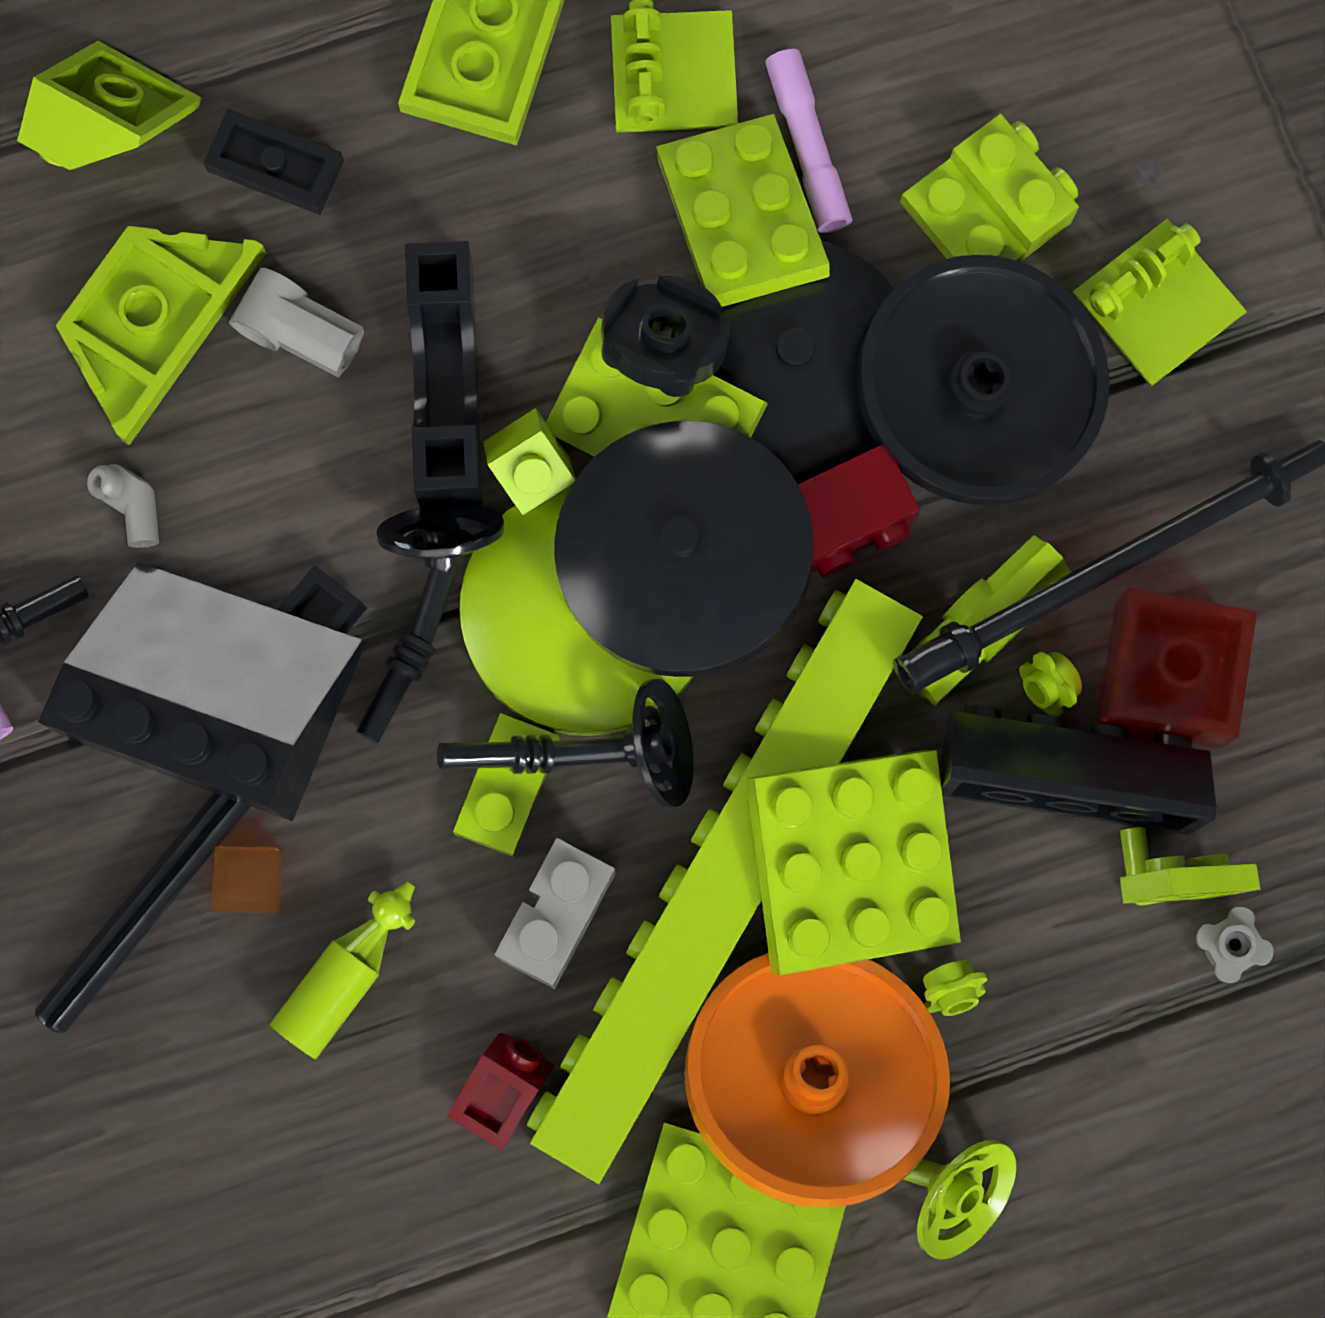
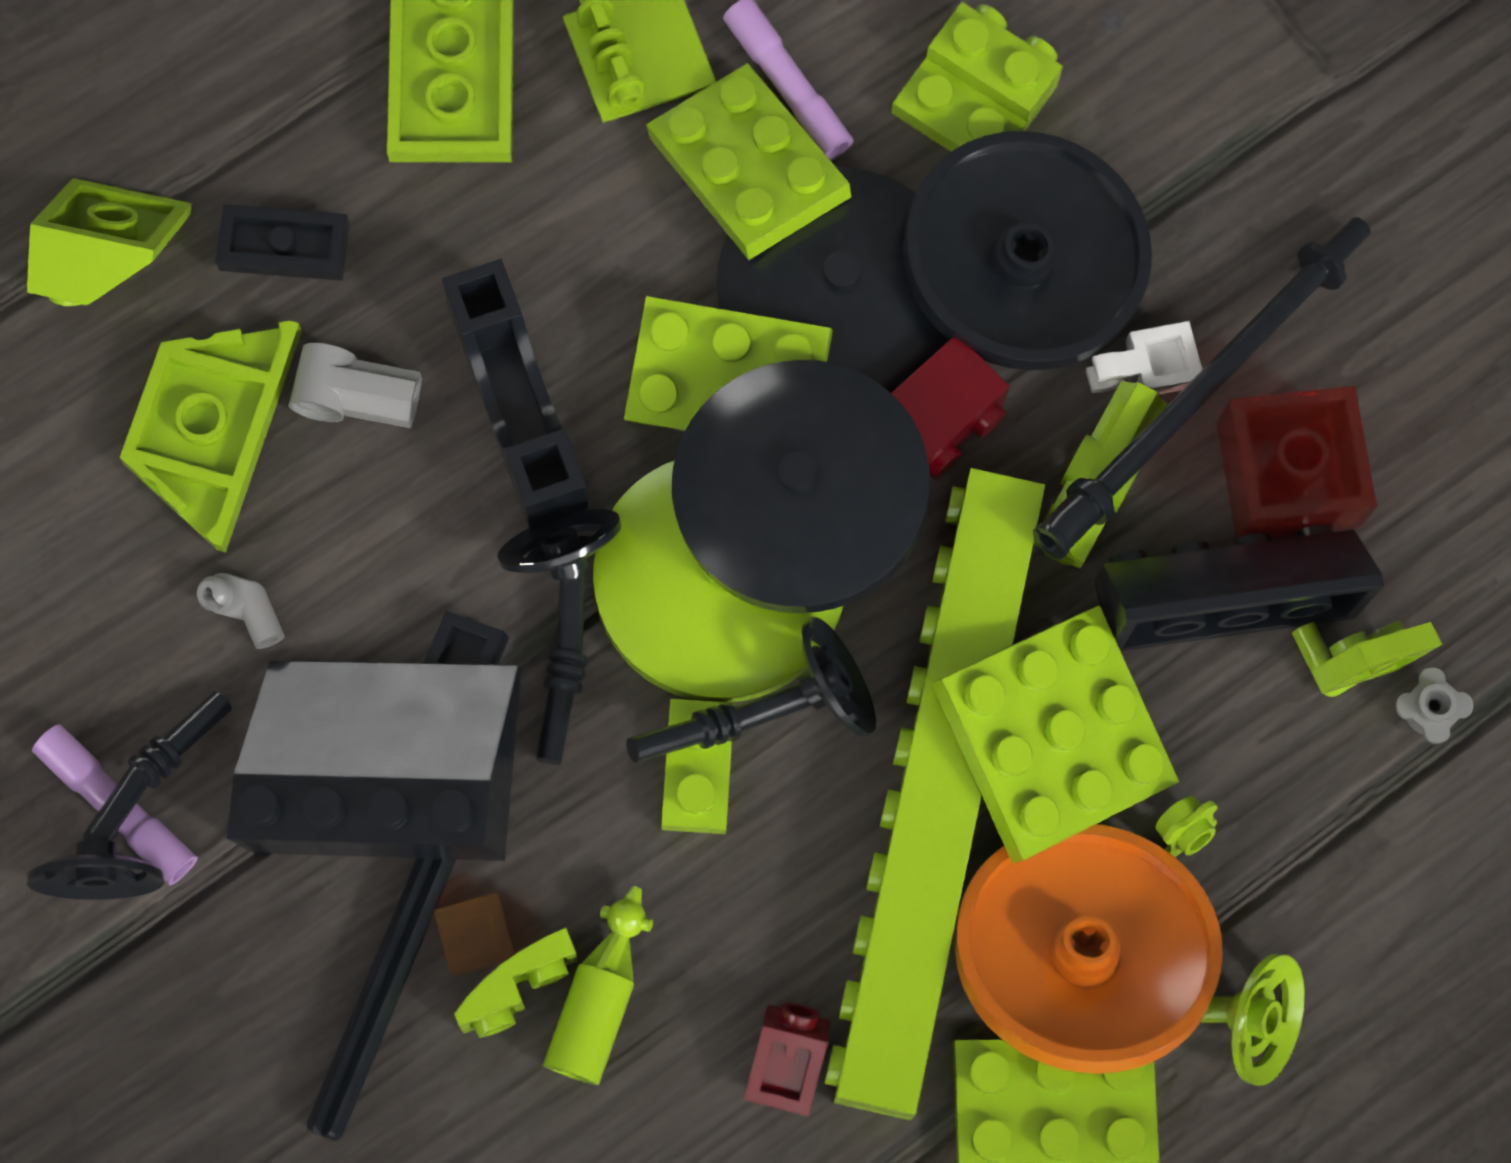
camera: 20 degrees left, 5 degrees down
lime brick [483,408,576,515] -> none
light grey piece [494,838,615,990] -> none
black plate [601,275,730,397] -> none
lime plate [1019,651,1082,717] -> none
lime hinge [1072,219,1247,387] -> none
none -> lime slope [455,928,578,1038]
none -> white plate [1085,321,1203,394]

